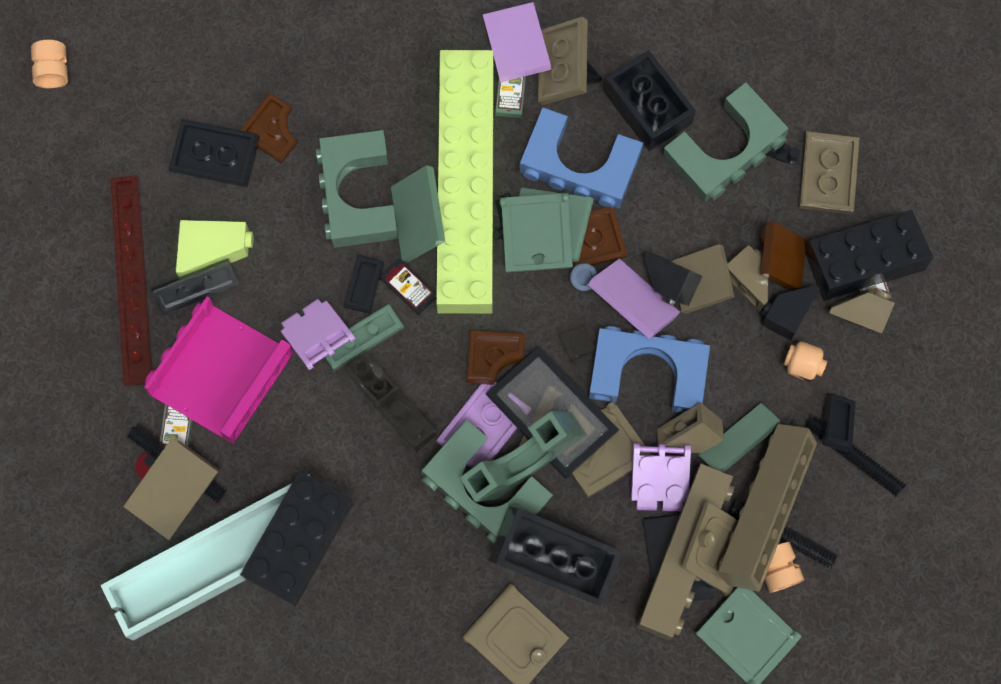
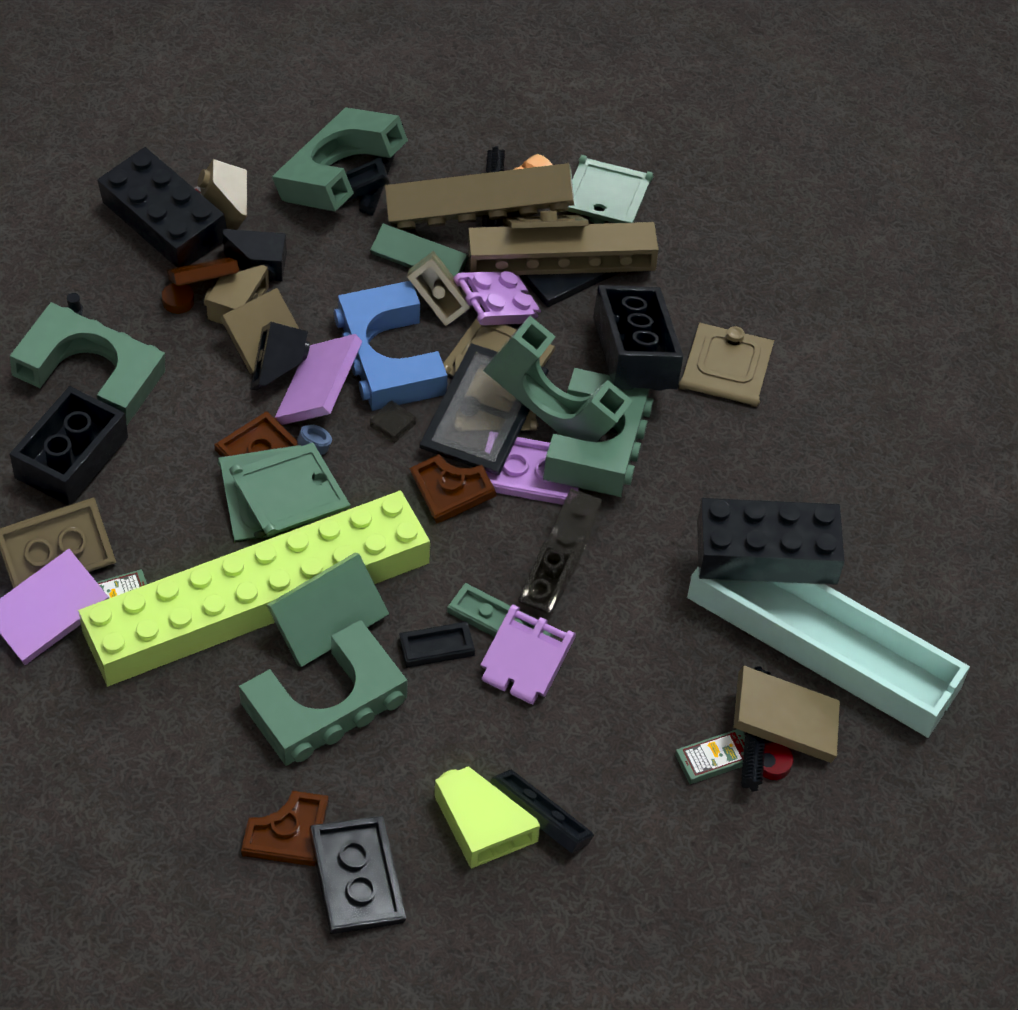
camera: 120 degrees left, 20 degrees down
clear red tile [110,175,152,387] -> none
dark pink panel [144,297,293,444] -> none
tile [380,258,437,316] -> none
medium blue arch [520,108,643,209] -> none
light nougat head [783,341,827,382] -> none
dark tan tile [799,131,860,215] -> none
none -> sand green arch [272,107,408,211]

